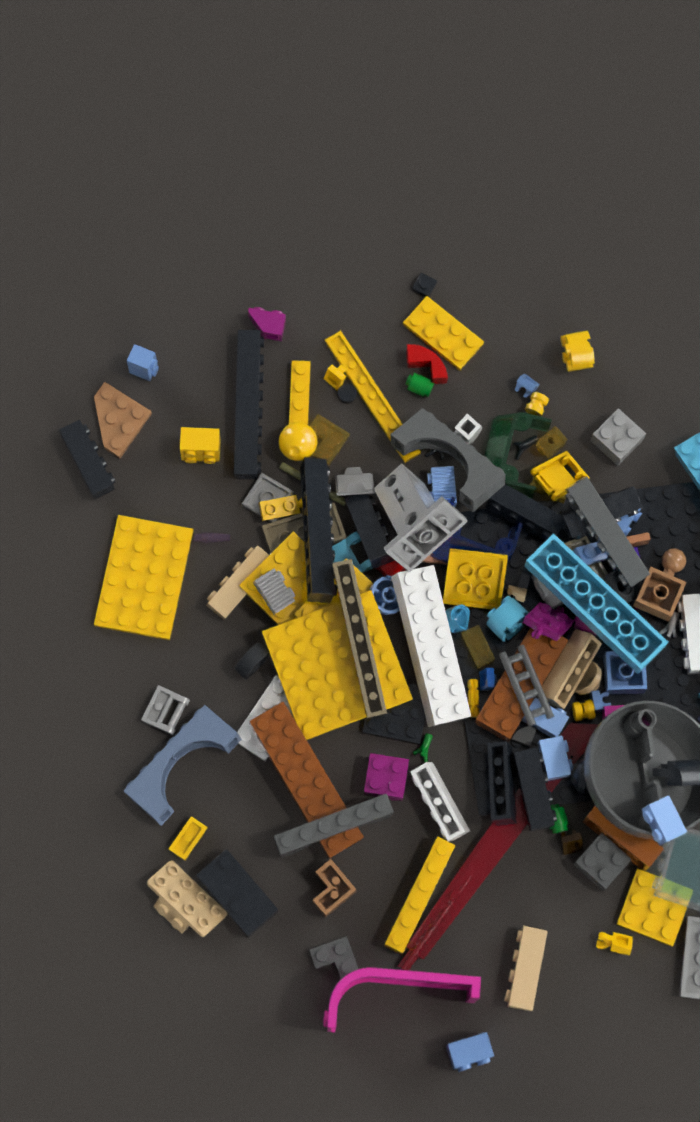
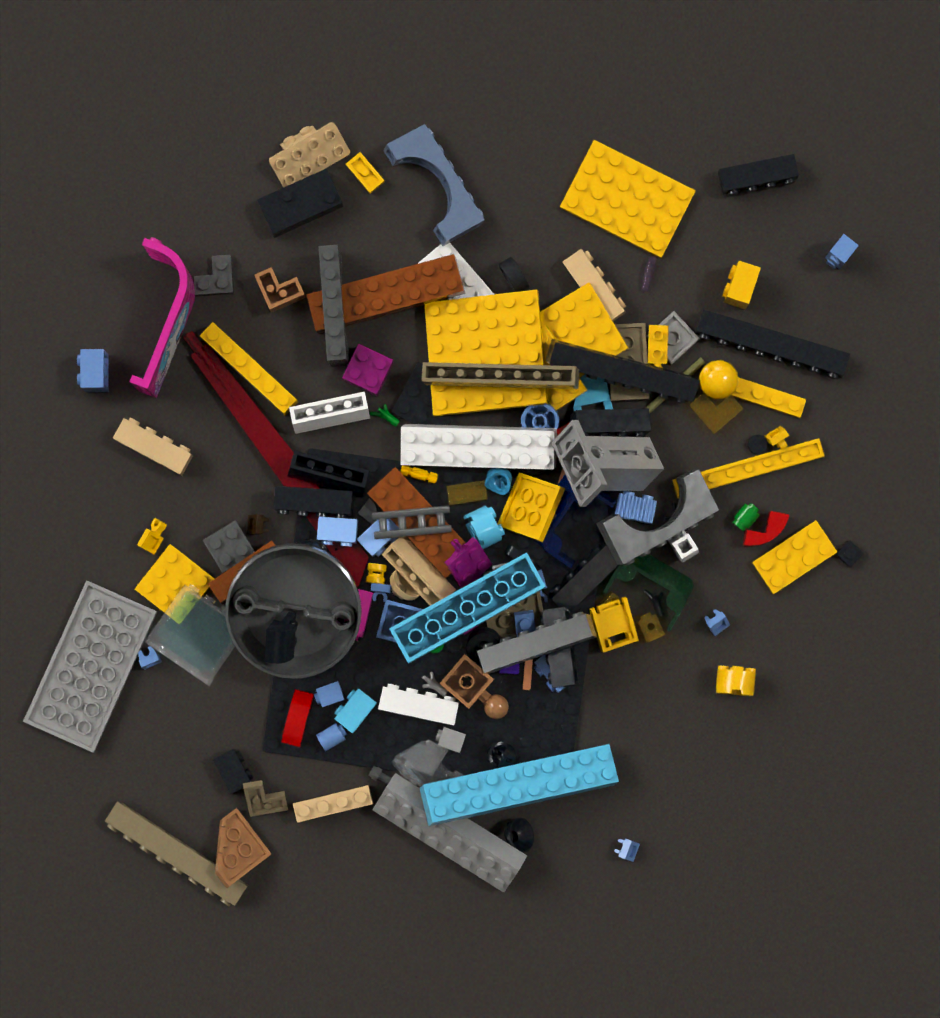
camera: 110 degrees right, 10 degrees up
medium nougat plate [94,382,152,459] -> none
light grey plate [141,685,190,736] -> none
magenta slope [248,307,286,341] -> none
light grey brick [253,569,295,615] -> none
light grey piece [335,467,375,496] -> none
blue plate [479,668,497,691] -> none
tan tile [507,585,527,602] -> none
yellow wheel [525,392,549,418] -> none
green brick [549,804,569,834] -> none
light grey brick [590,408,646,466] -> none
light blue brick [642,796,687,845] -> none

